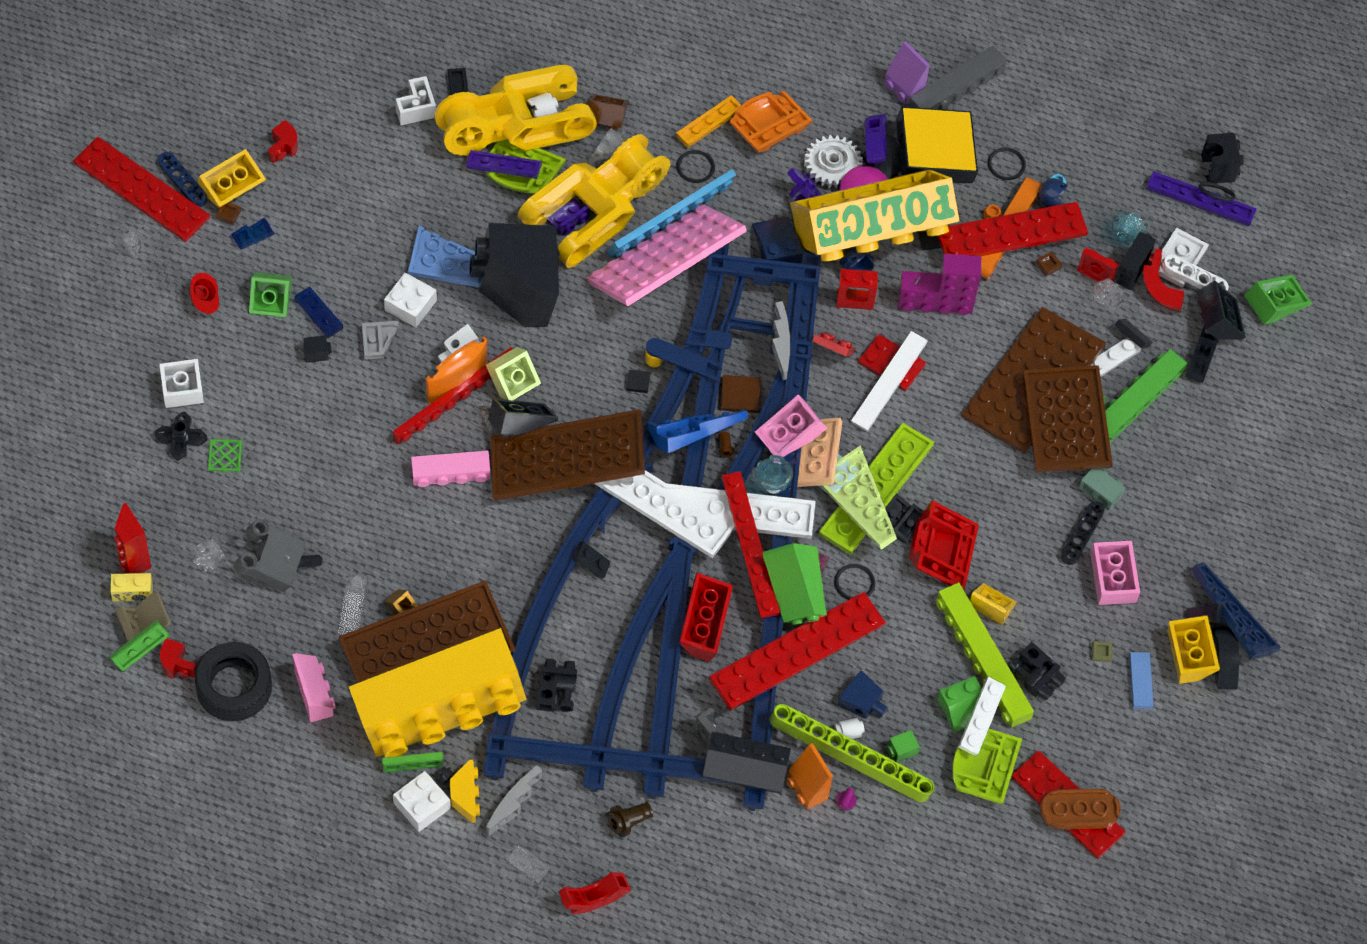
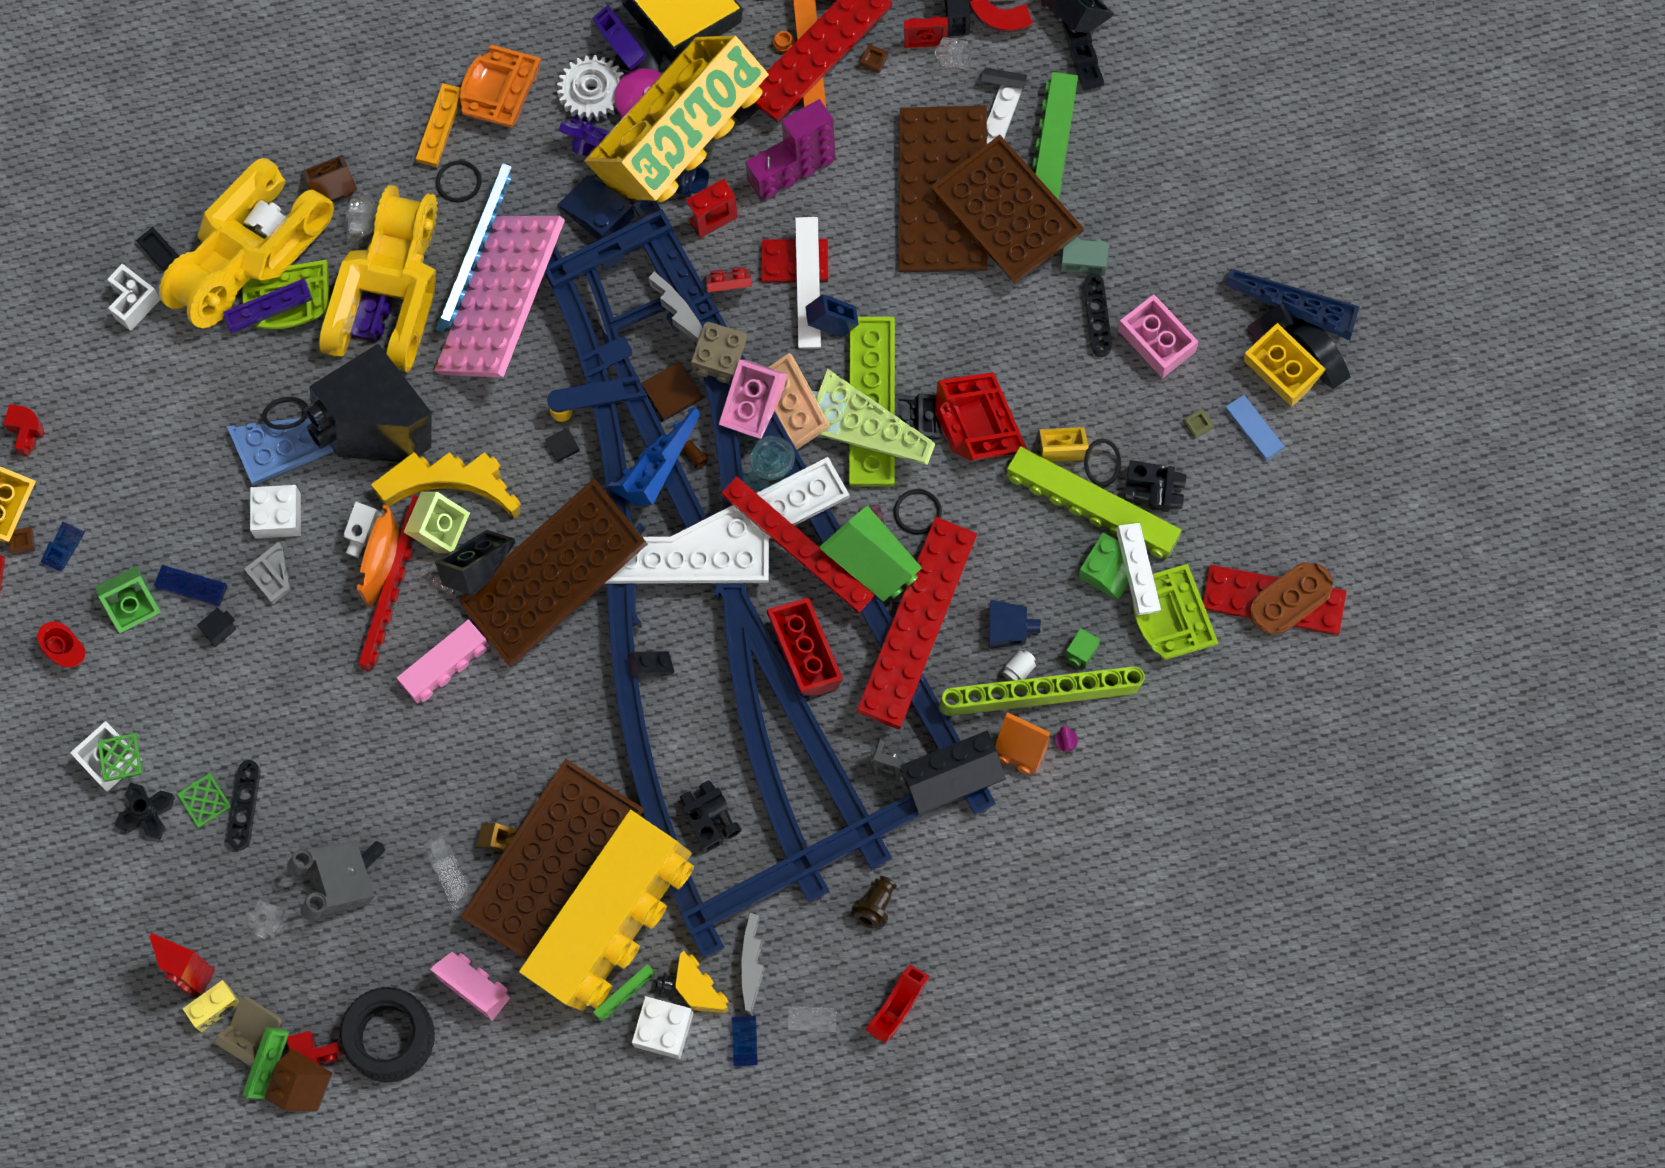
camera: 25 degrees left, 10 degrees up
none -> bright green window [98,733,143,782]
none -> black beam [228,760,261,850]
none -> black tyre [262,397,308,430]
none -> reddish brown slope [264,1049,332,1111]
none -> yellow arch [371,452,521,519]
none -> dark tan bracket [691,322,747,384]
none -> clear blue slope [732,1015,758,1066]
none -> dark blue brick [805,294,859,337]
none -> black tyre [1084,438,1122,486]

